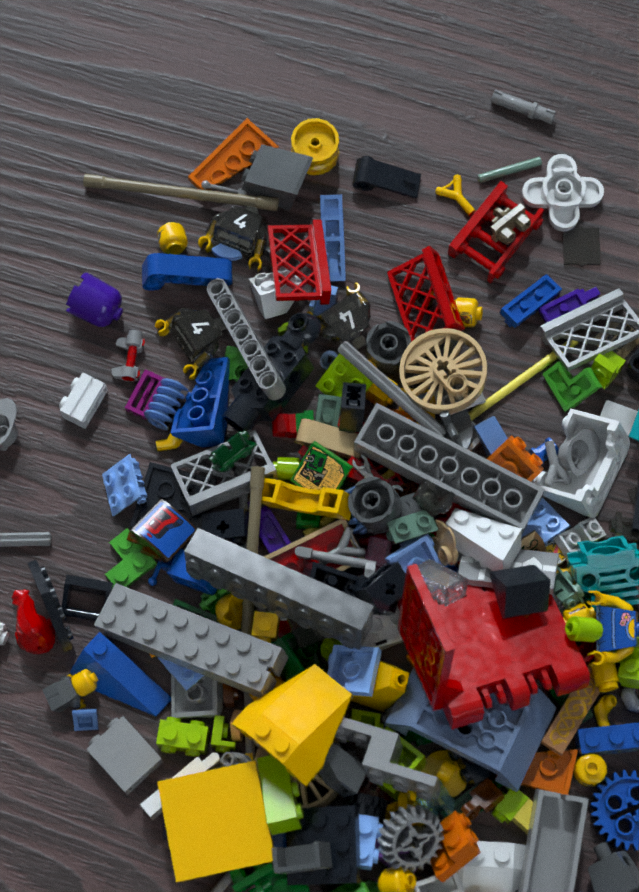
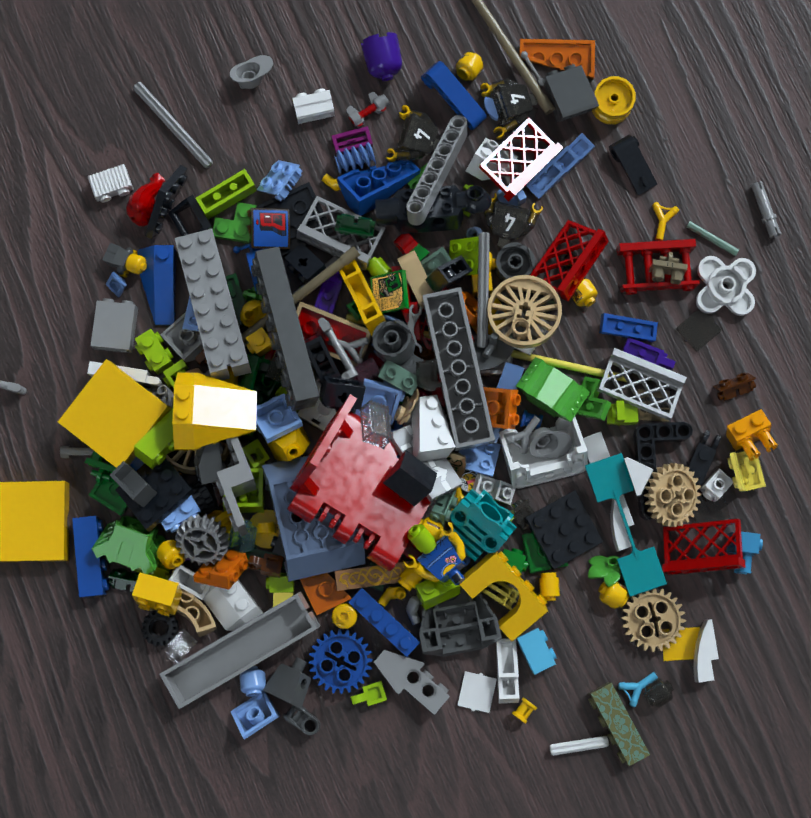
camera: 45 degrees right, 10 degrees up
none -> lime brick [196,169,257,220]
none -> bright green slope [516,357,590,422]

